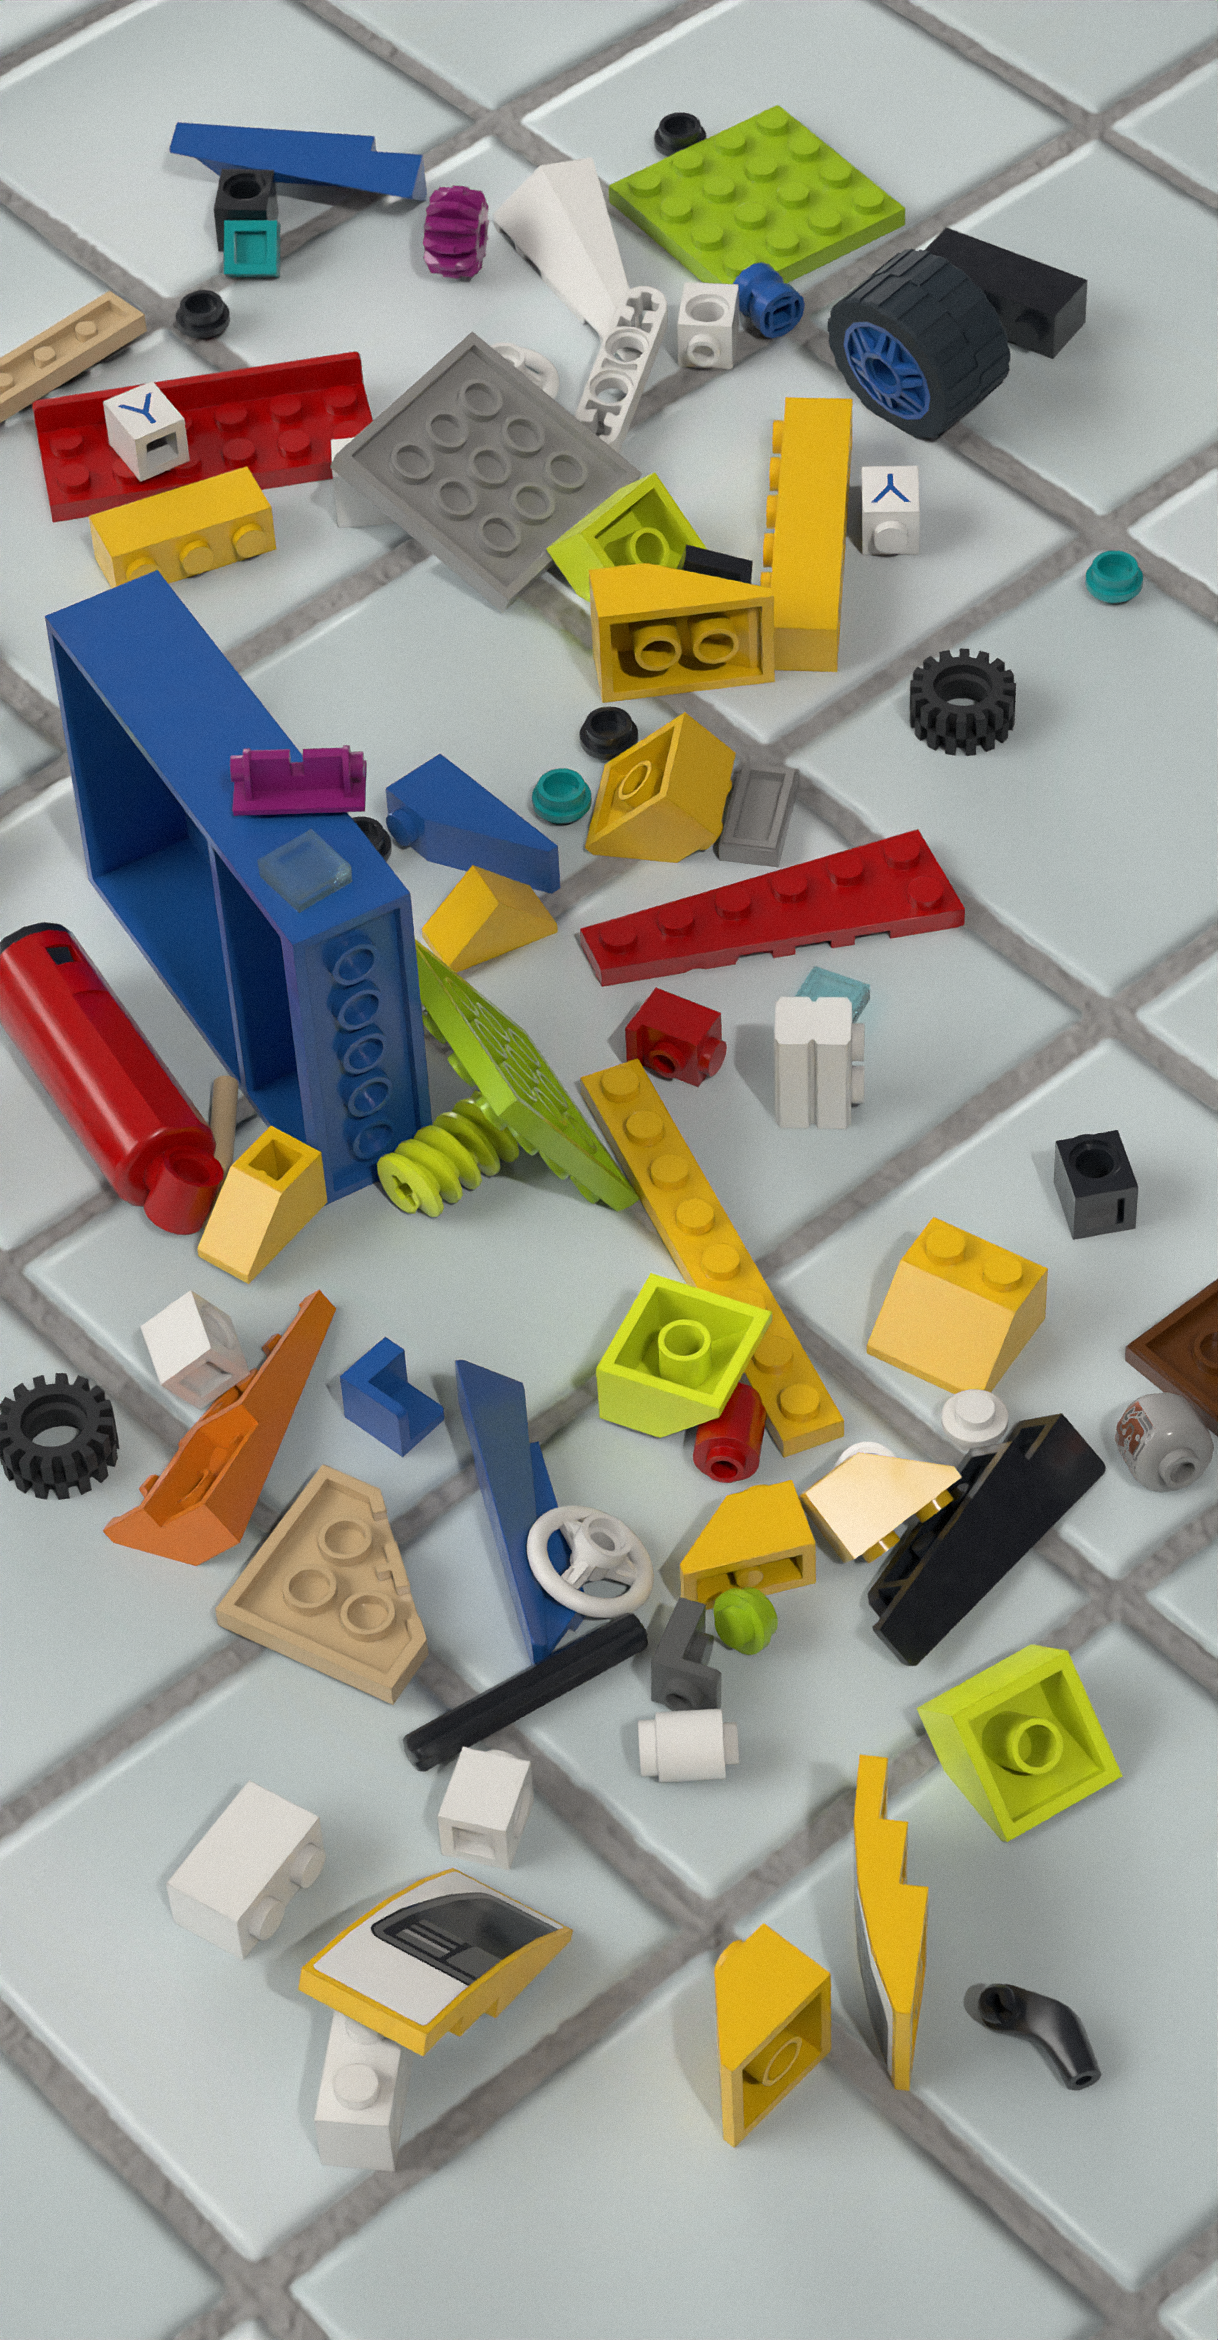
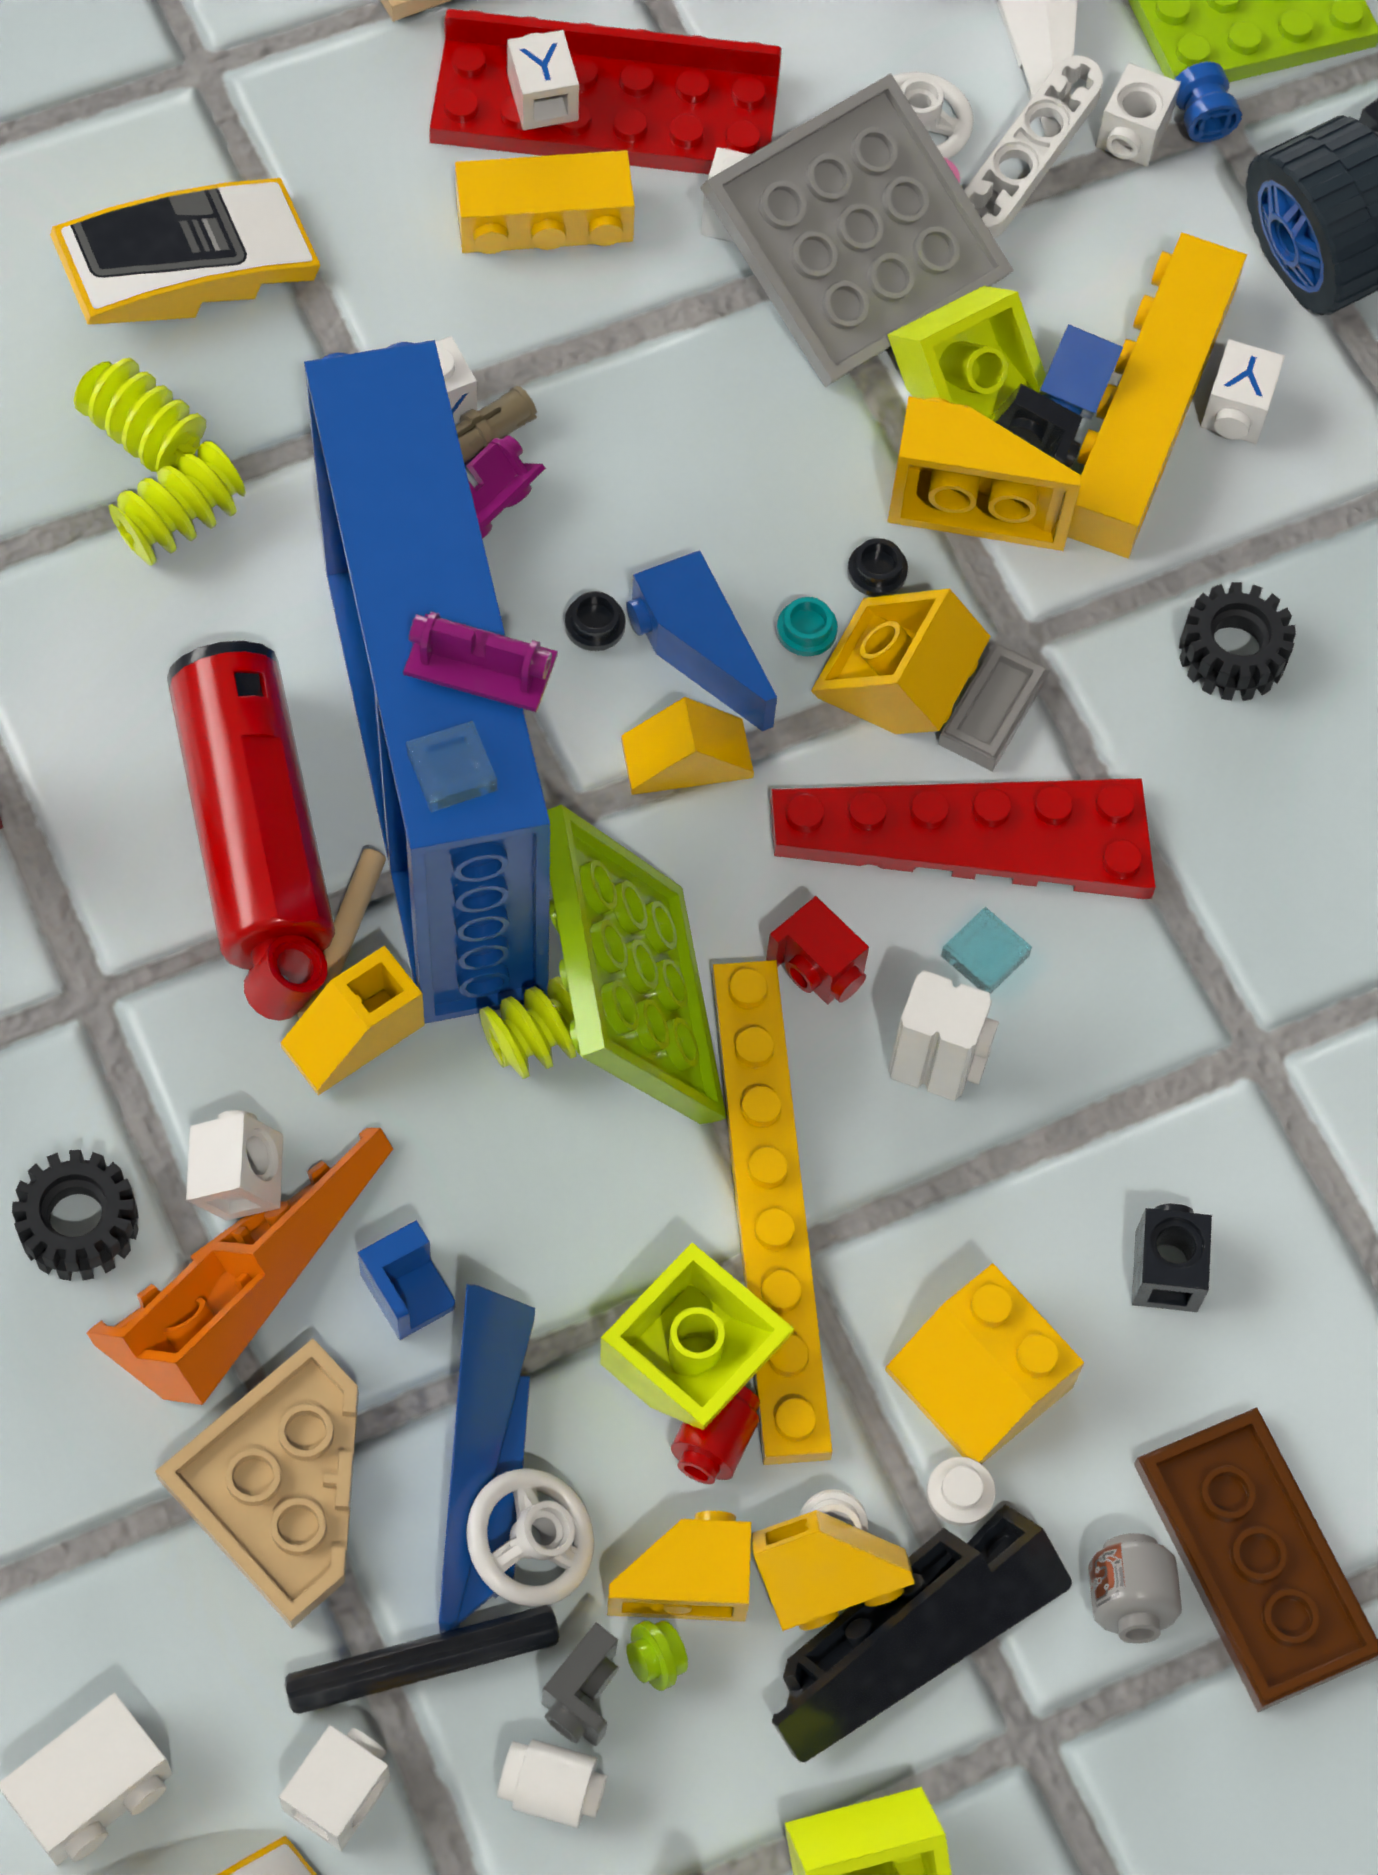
camera: 10 degrees right, 15 degrees up
none -> blue brick [1039,324,1123,420]

